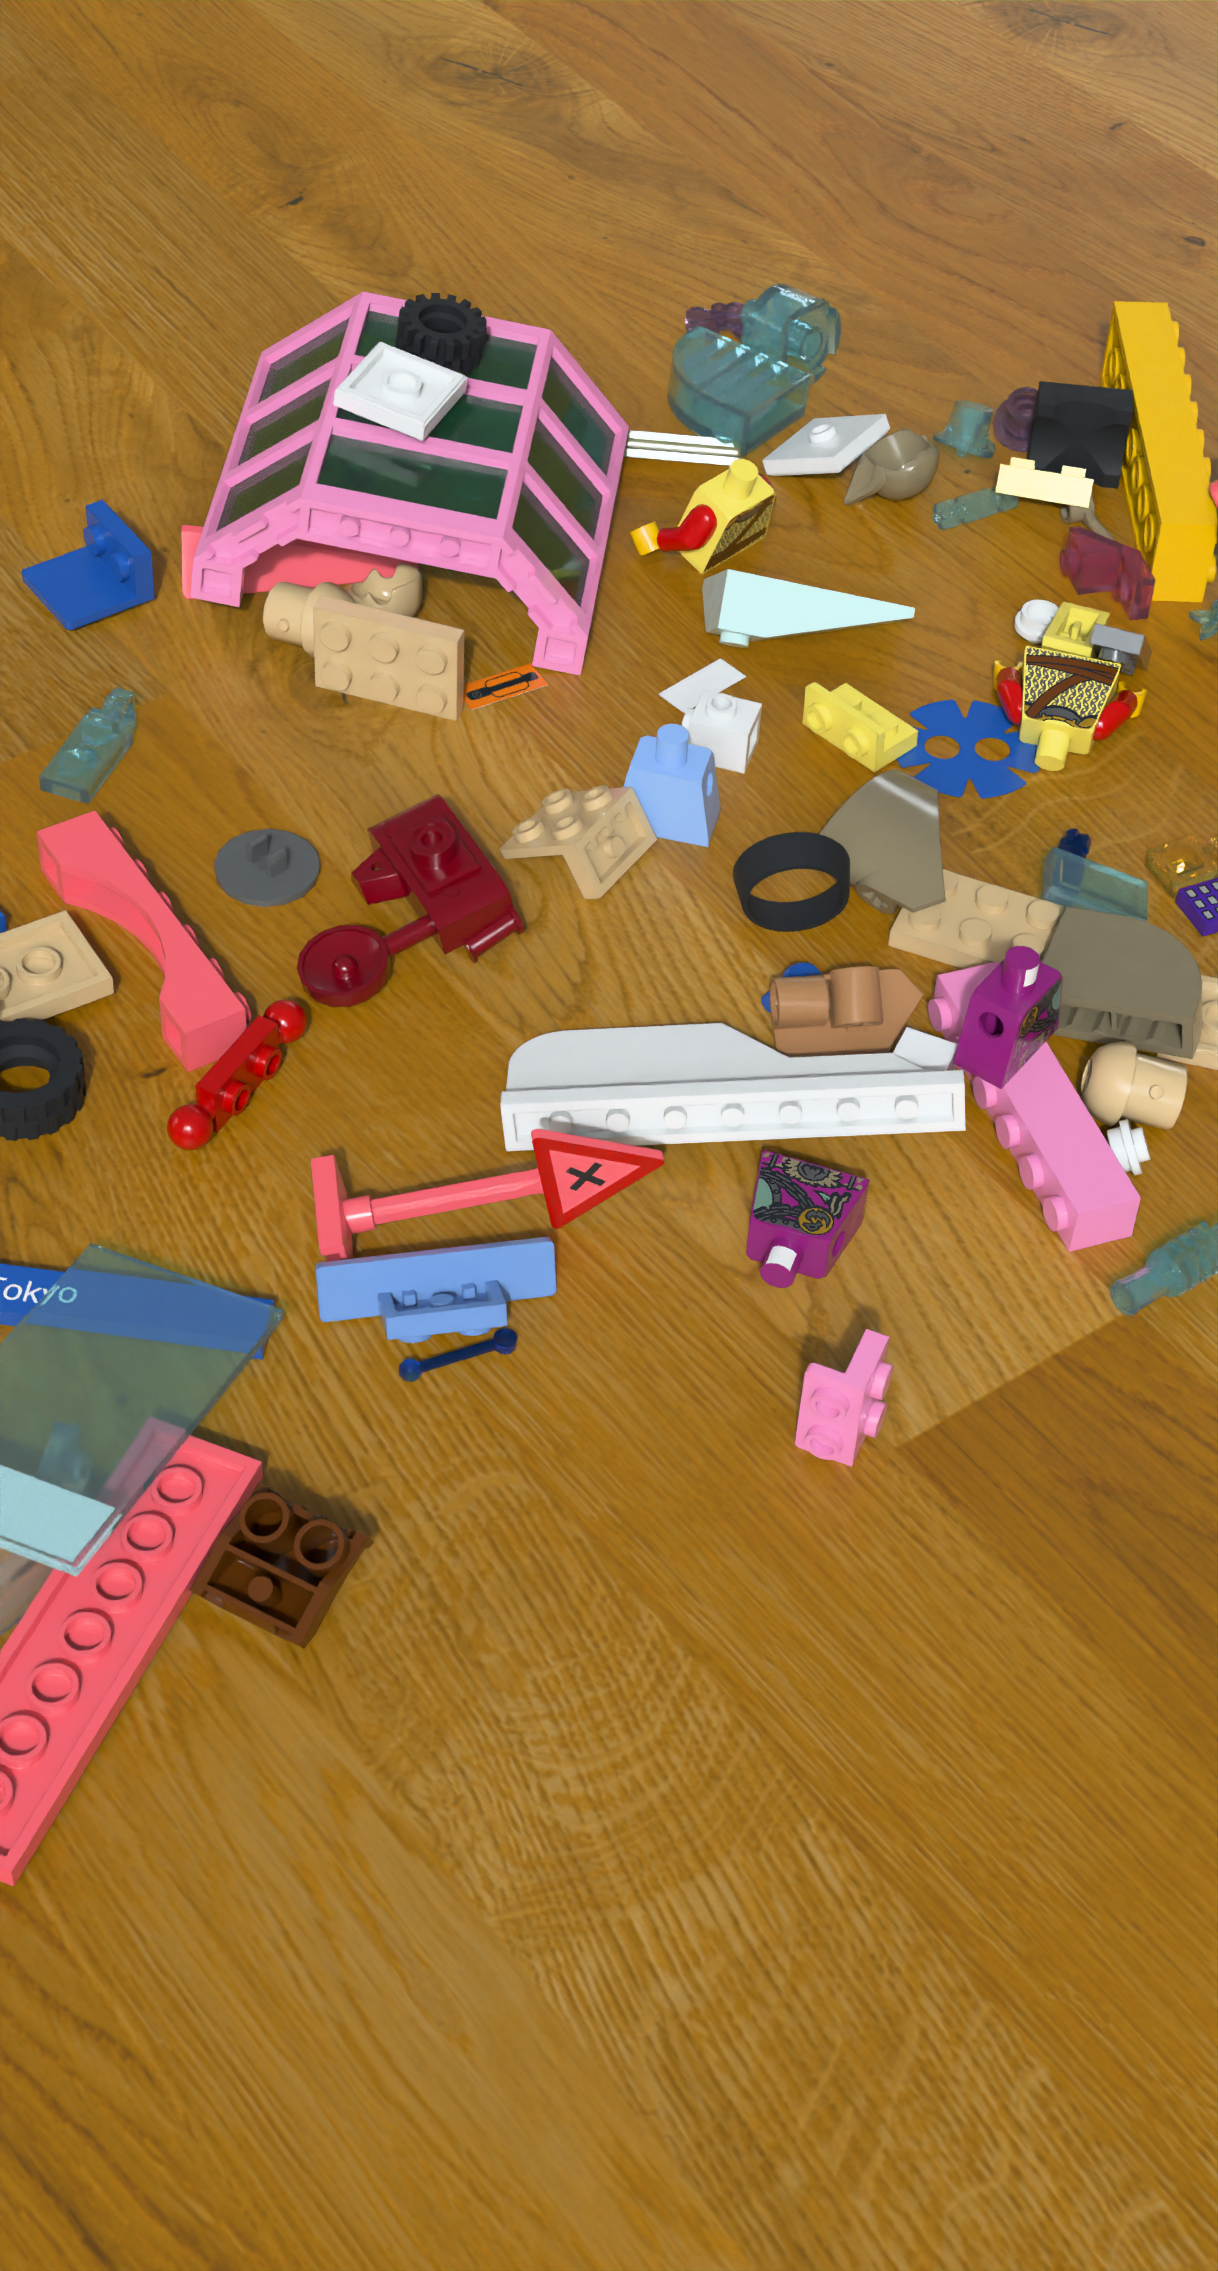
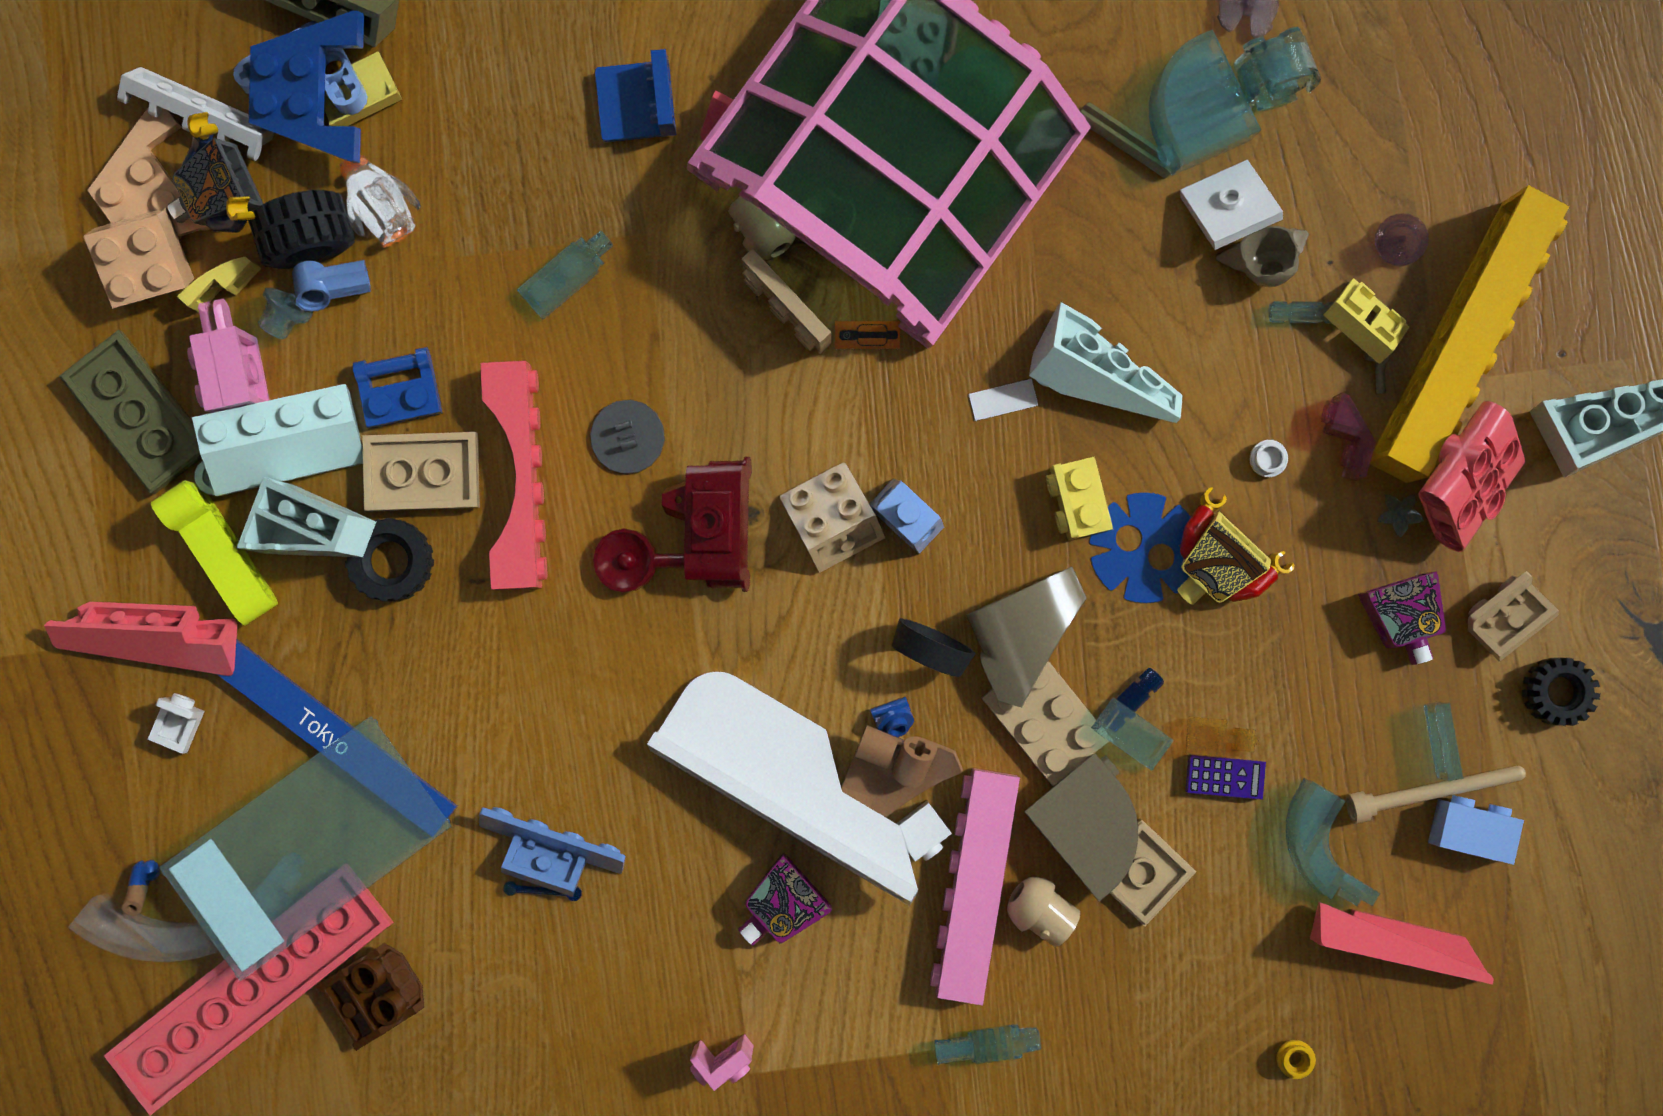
camera: 30 degrees right, 40 degrees up
red plate [167,999,307,1150] -> none
coral piece [311,1129,664,1261] -> none
white plate [333,342,468,441] -> none
black tyre [395,293,487,375] -> none
torso [630,459,776,574] -> none
white brick [682,690,762,774] -> none
clear light blue piece [932,400,996,458] -> none
magenta torso [953,946,1063,1089] -> none
black brick [1027,381,1133,489] -> none
light yellow slope [1041,601,1111,659] -> none
plate [1090,623,1152,676] -> none
white plate [1107,1119,1151,1176] -> none

